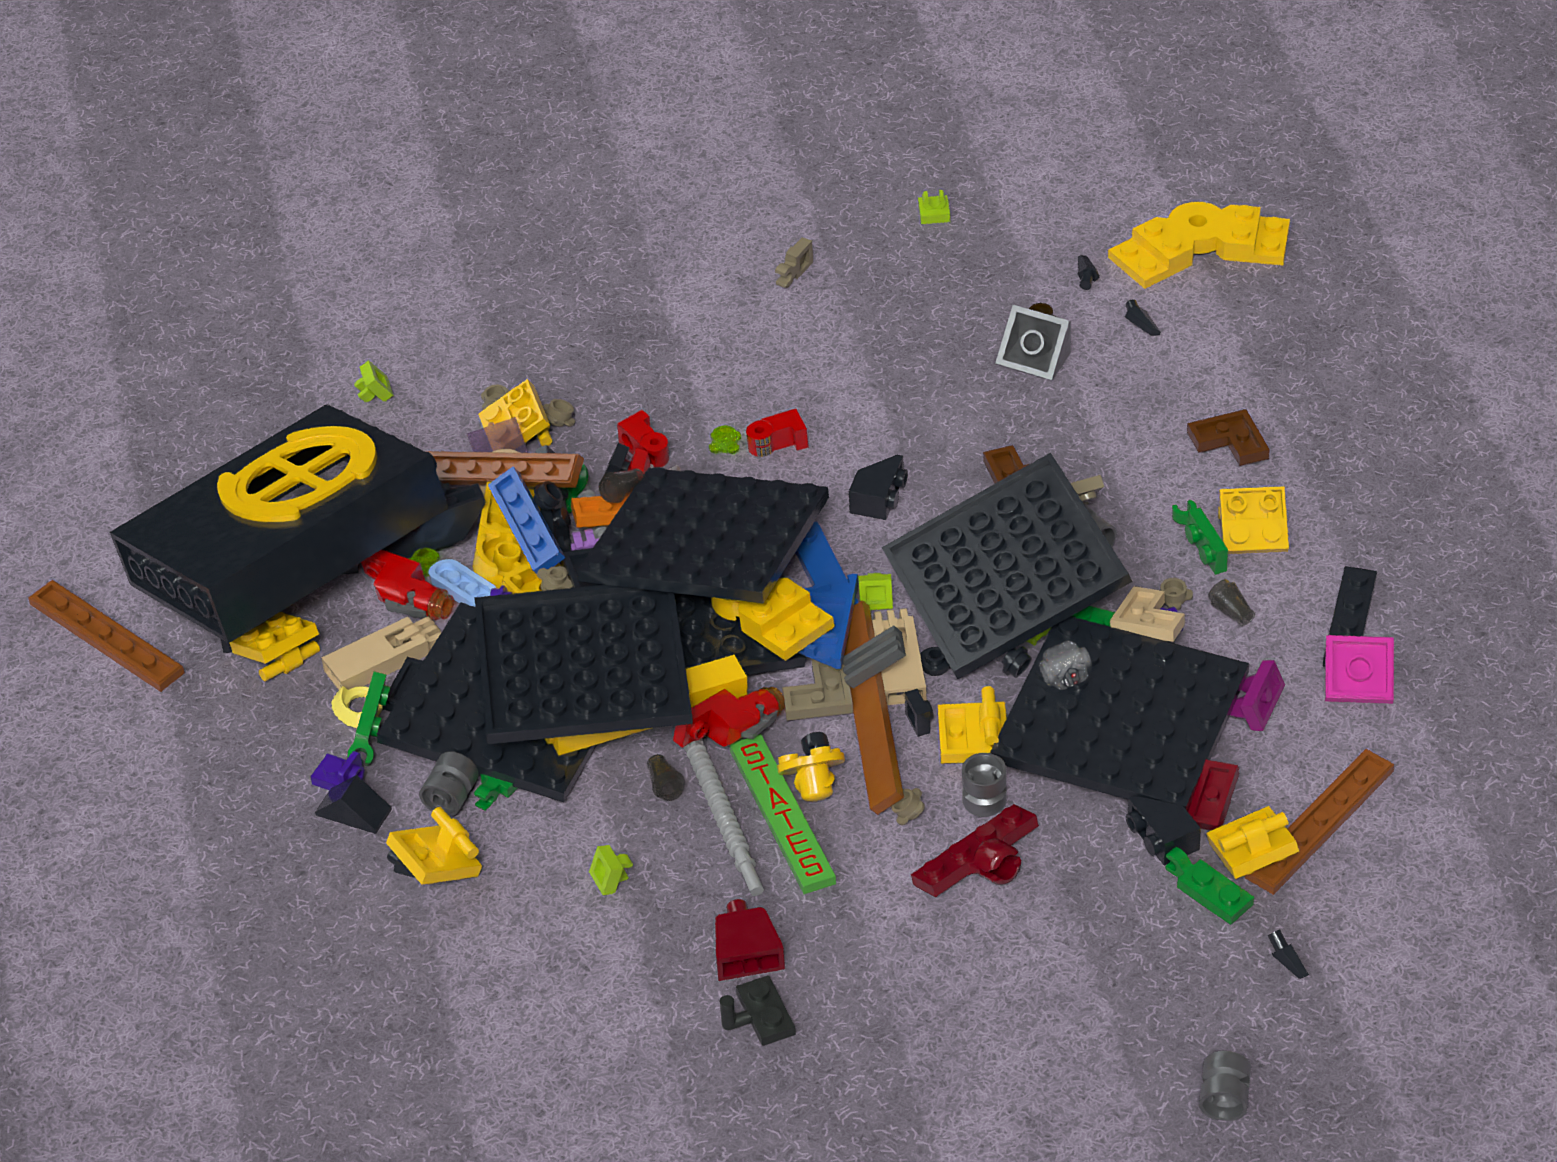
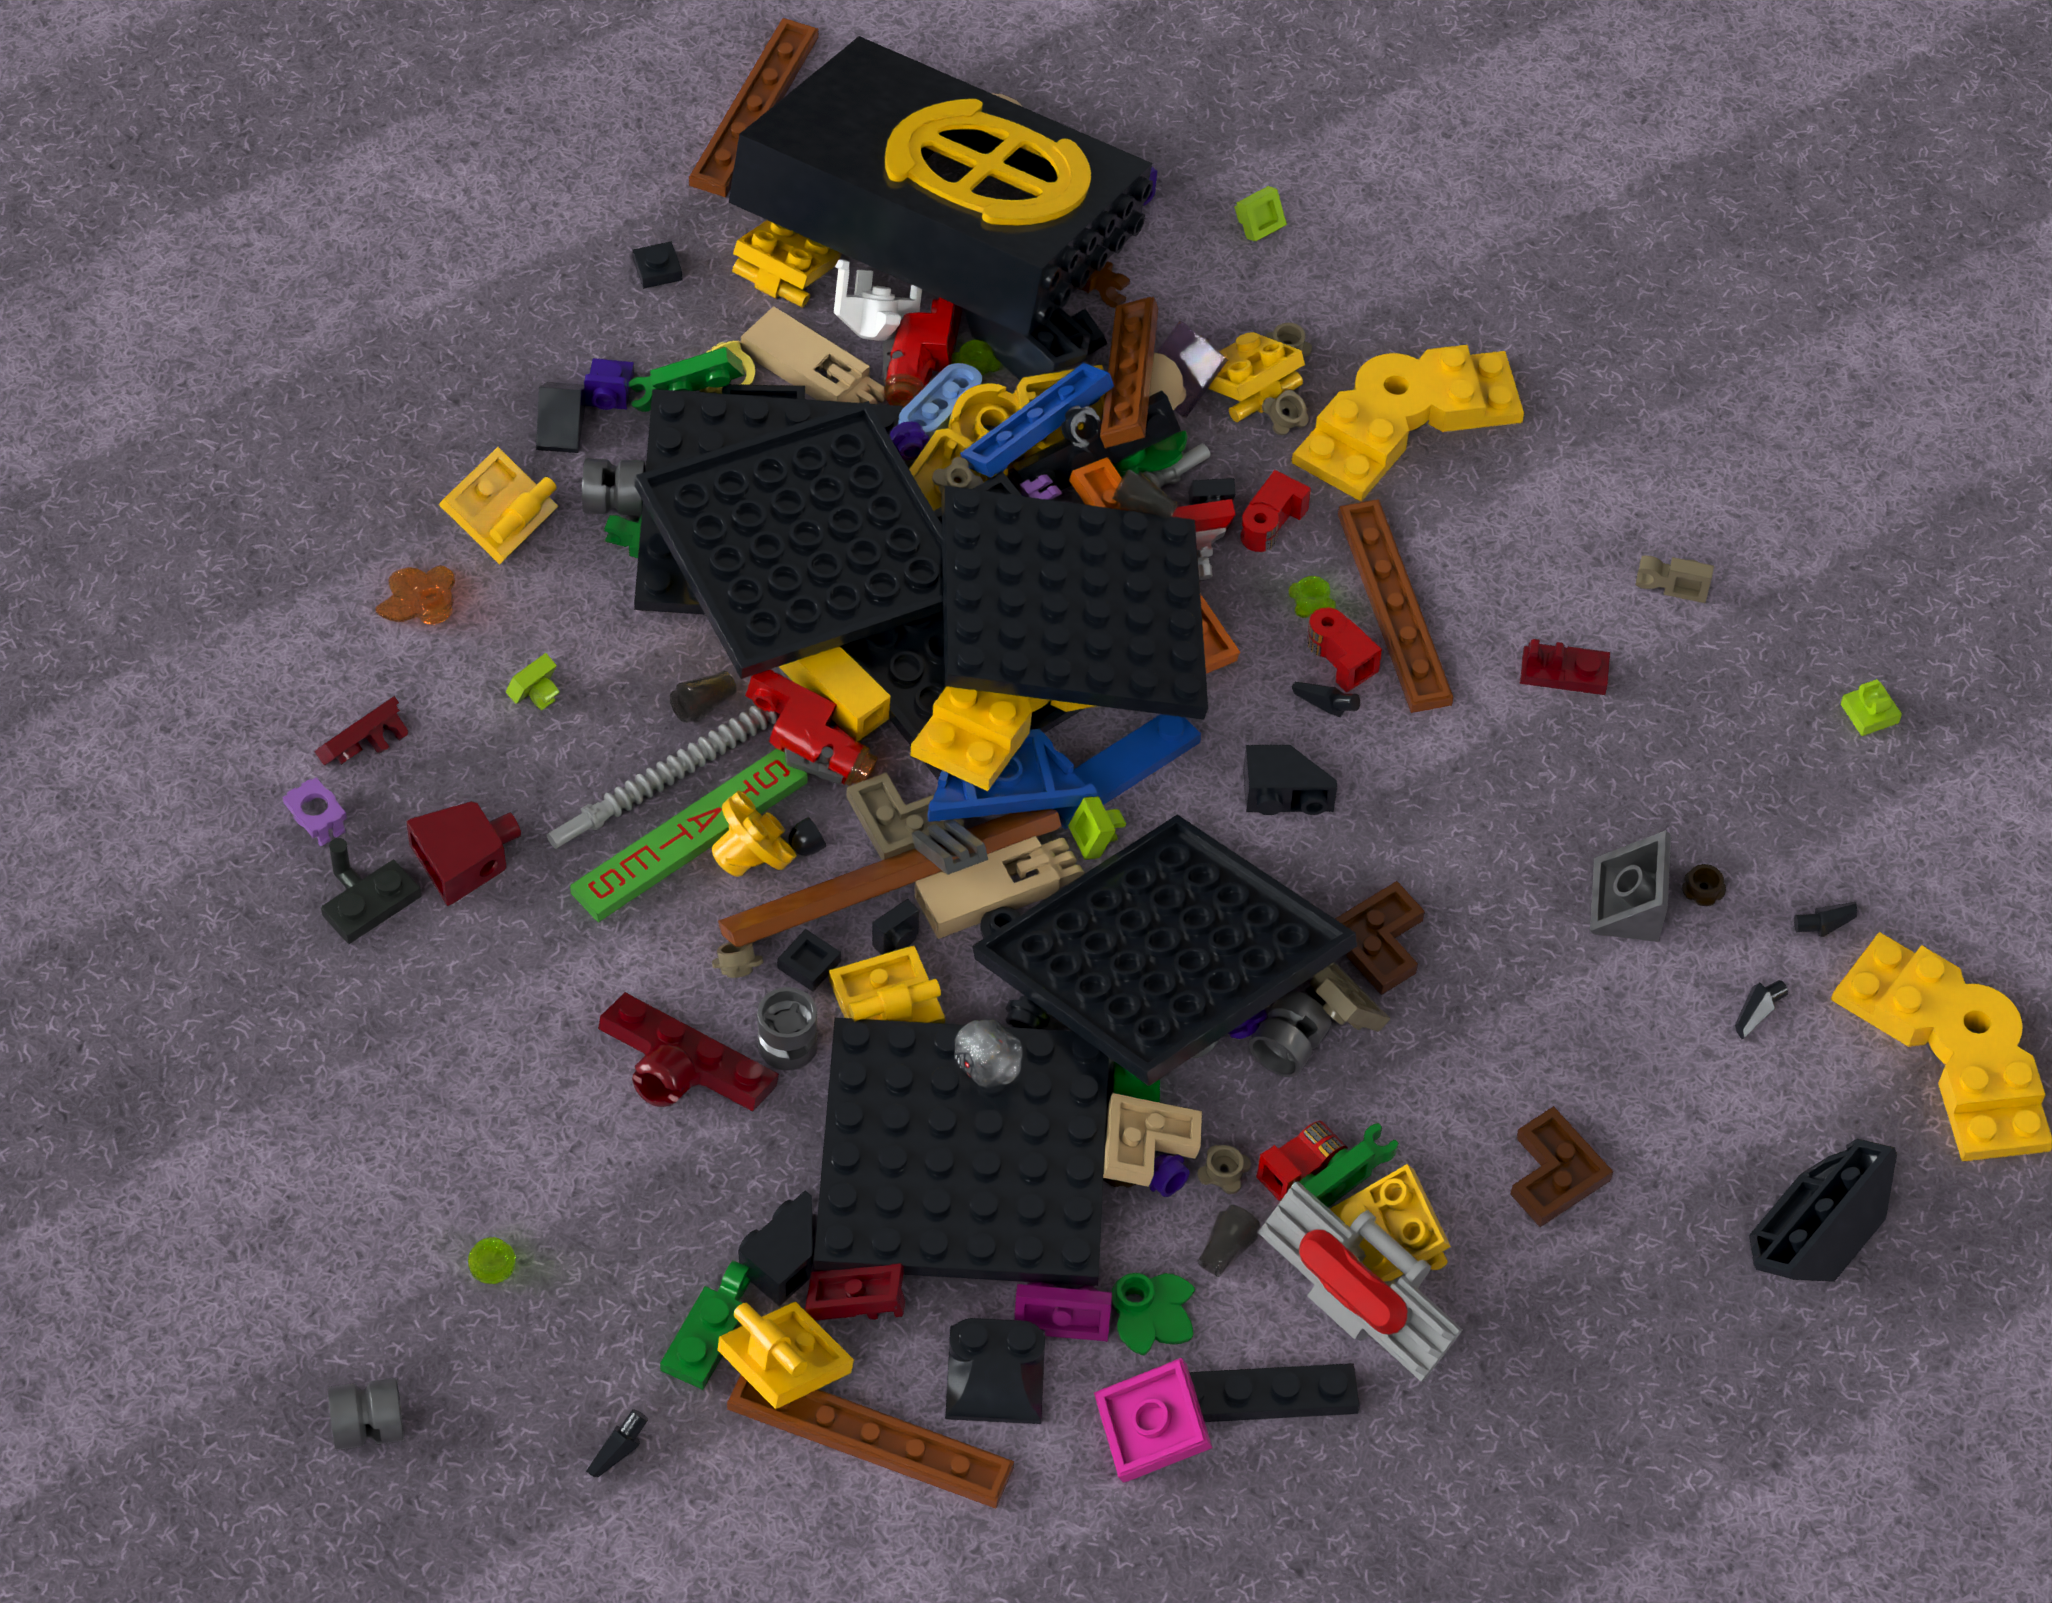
camera: 65 degrees right, 10 degrees up
none -> medium lavender piece [283,777,347,846]
none -> dark red plate [314,696,408,765]
none -> clear orange plate [375,565,455,625]
none -> clear neon green plate [468,1237,516,1284]
none -> black plate [632,241,682,289]
none -> black plate [777,929,841,992]
none -> white piece [834,259,922,341]
none -> black slope [945,1318,1045,1424]
none -> green plate [1111,1273,1195,1355]
none -> red leg [1256,1121,1348,1202]
none -> light grey piece [1258,1182,1463,1382]
none -> yellow plate [1292,345,1524,502]
none -> black bar [1292,681,1360,717]
none -> dark orange tile [1338,499,1454,713]
none -> dark red plate [1520,639,1610,695]
none -> black wedge [1749,1138,1897,1282]

